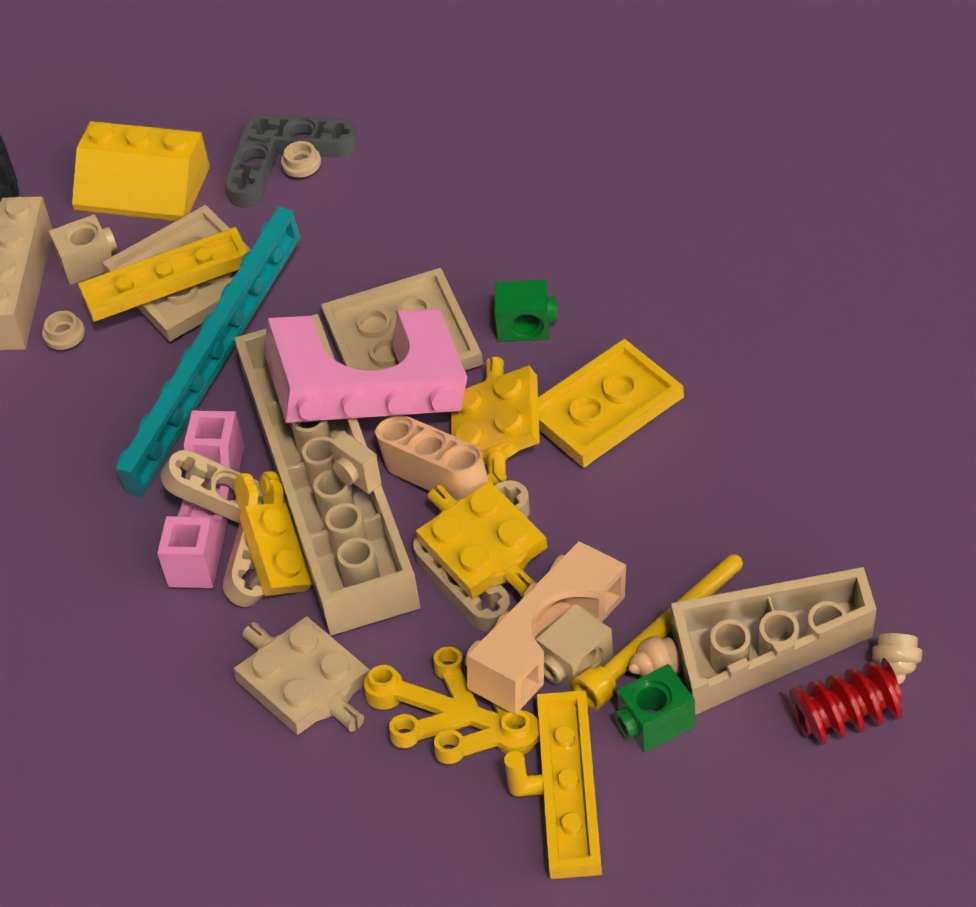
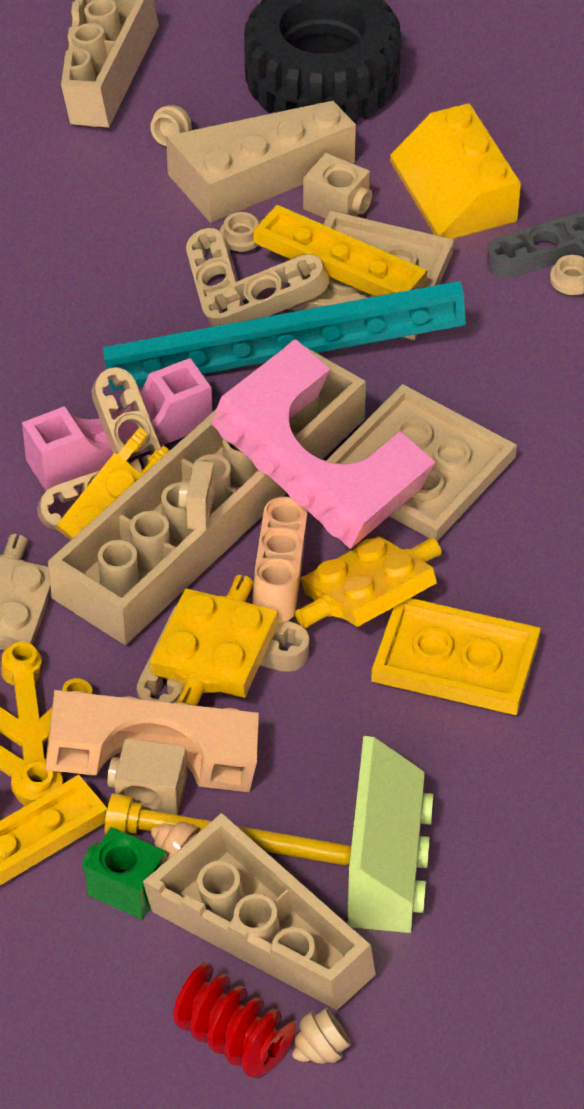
camera: 50 degrees right, 0 degrees up
green brick [495,279,557,342] -> none
none -> tan beam [186,228,329,327]
none -> yellowish green slope [347,736,433,933]

